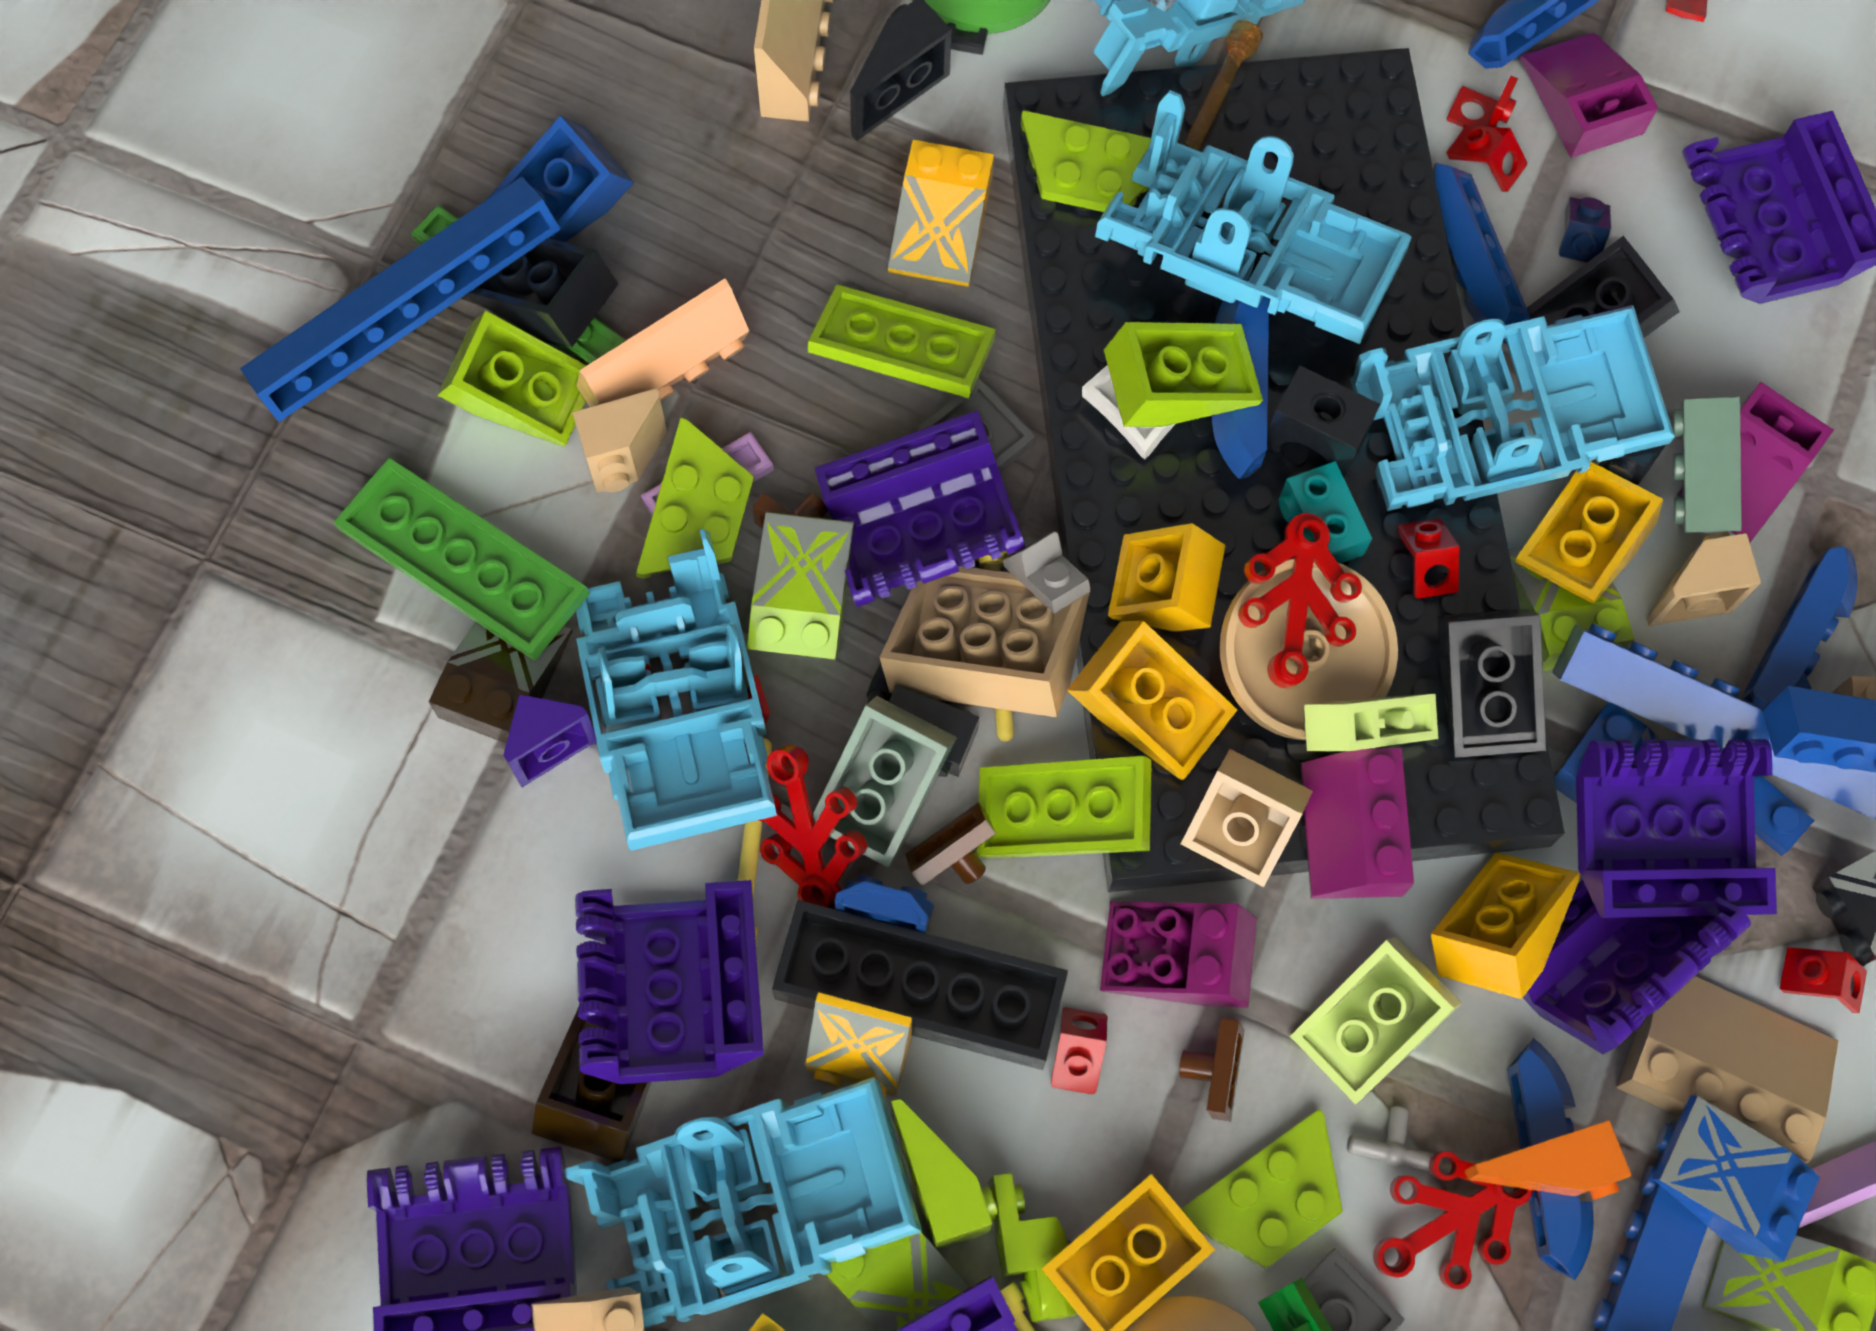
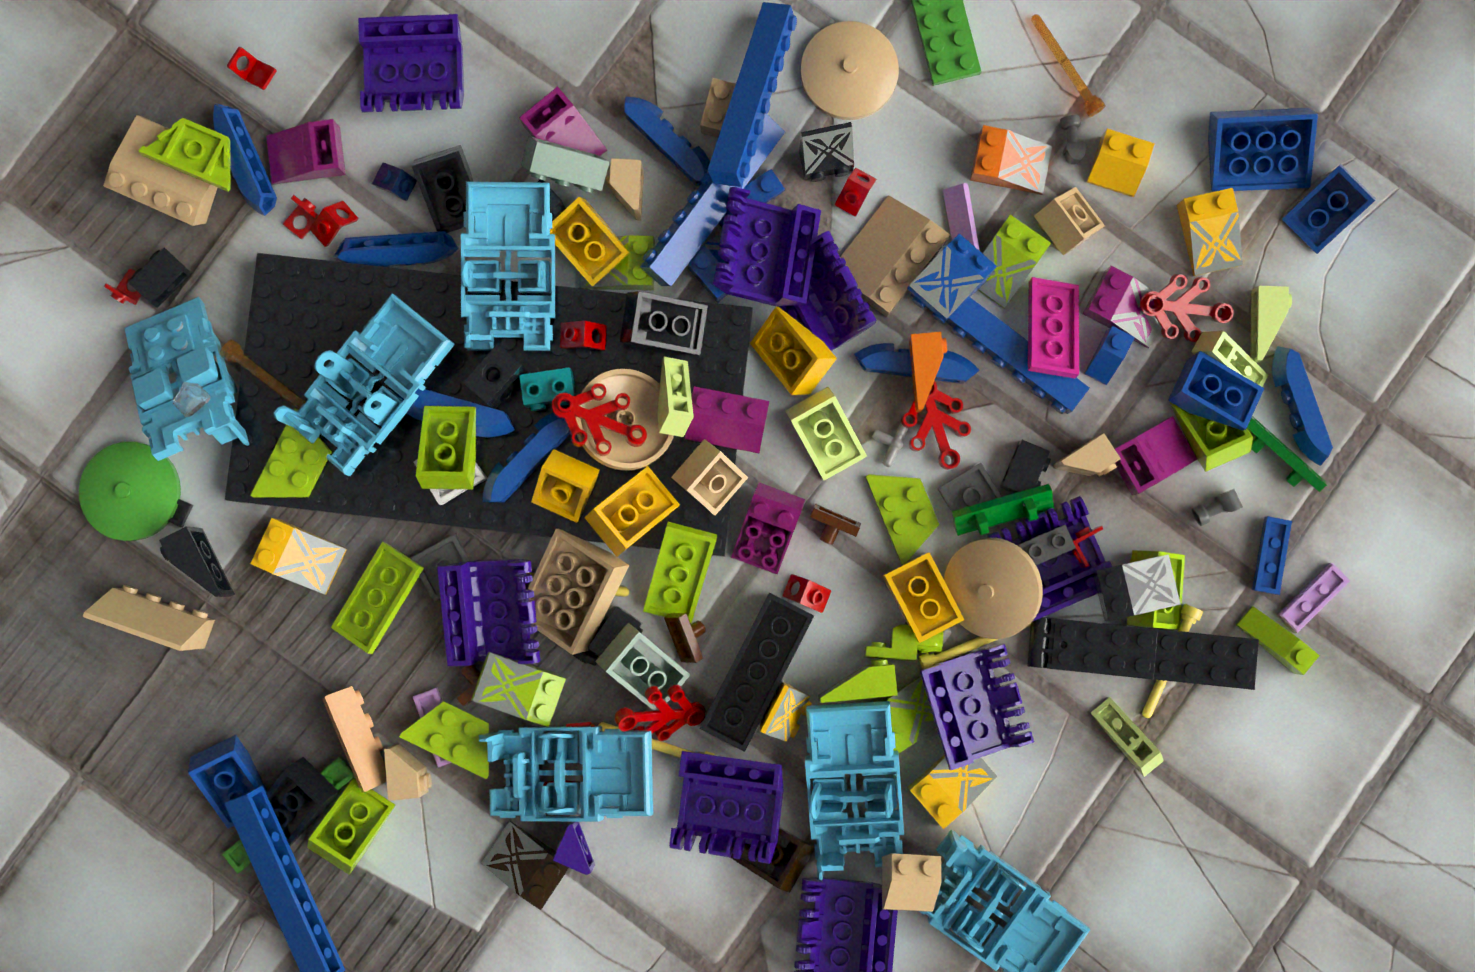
camera: 70 degrees left, 15 degrees up
bright green plate [333,458,590,661] -> none
blue slope [835,875,934,934] -> none
light grey slope [1003,531,1090,614] -> none
none -> blue brick [483,413,571,502]

